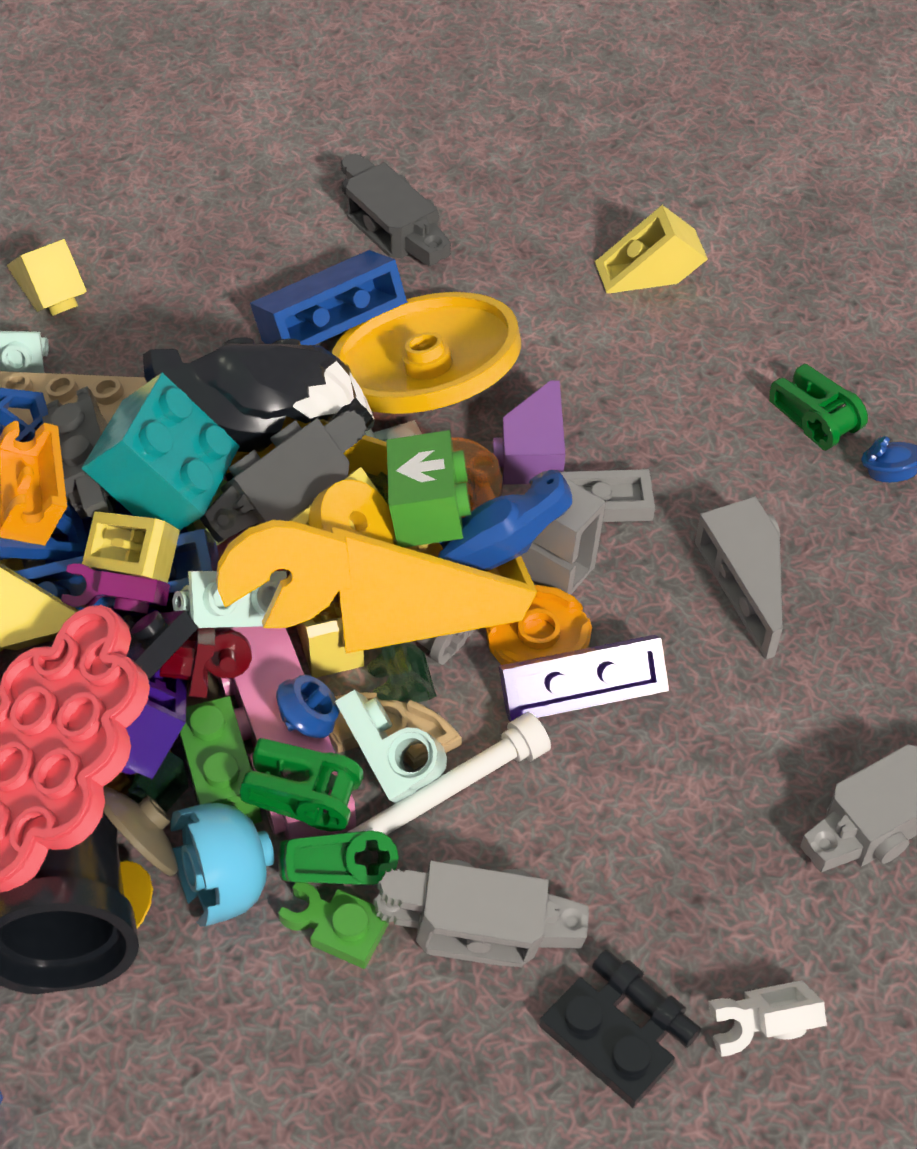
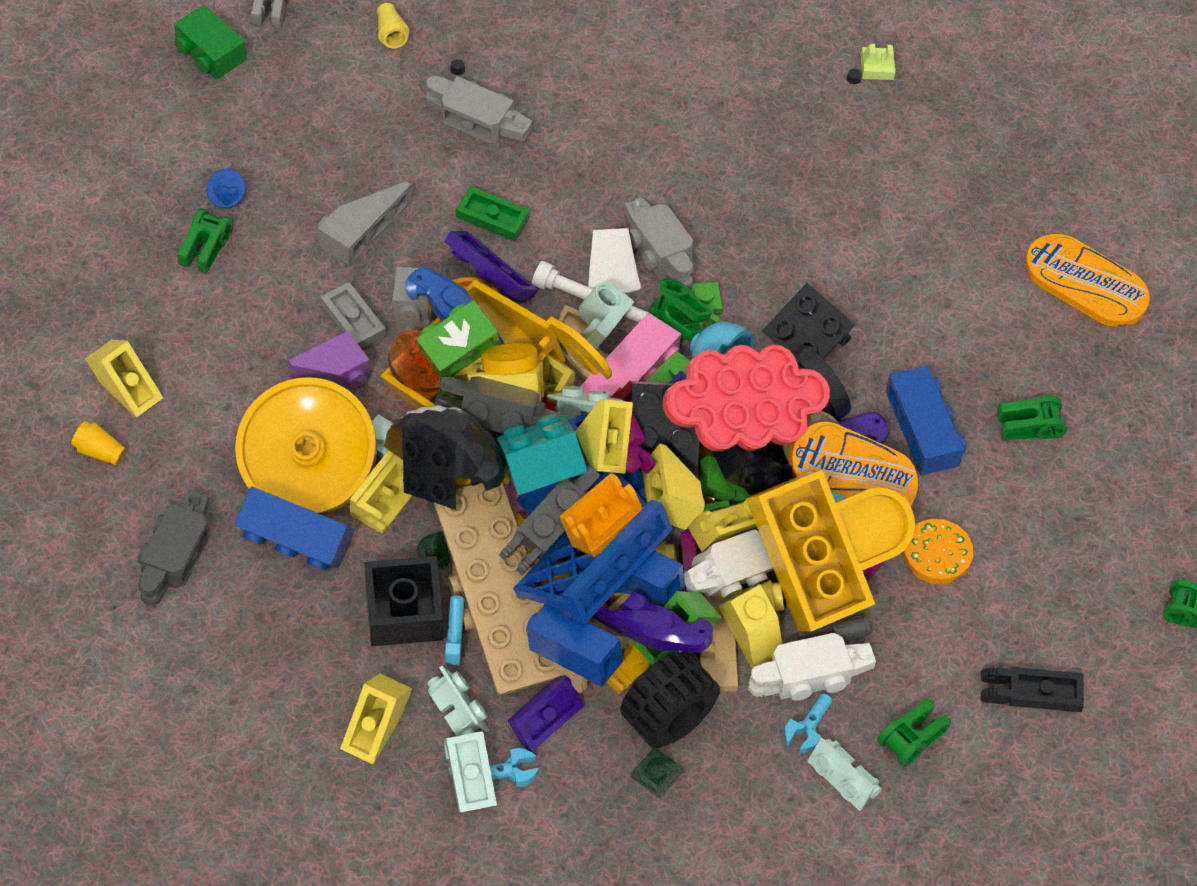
camera: 125 degrees left, 5 degrees up
green piece [240,738,364,832] -> none
blue hat [276,675,340,739] -> none
black plate [539,949,702,1108] -> none
white plate [708,980,827,1057] -> none
none -> yellow cone [71,421,126,466]
none -> black brick [364,556,443,646]
none -> medium azure bar [445,595,465,666]
none -> green plate [456,186,530,241]
none -> white piece [588,228,641,294]
none -> black hinge [762,283,855,360]

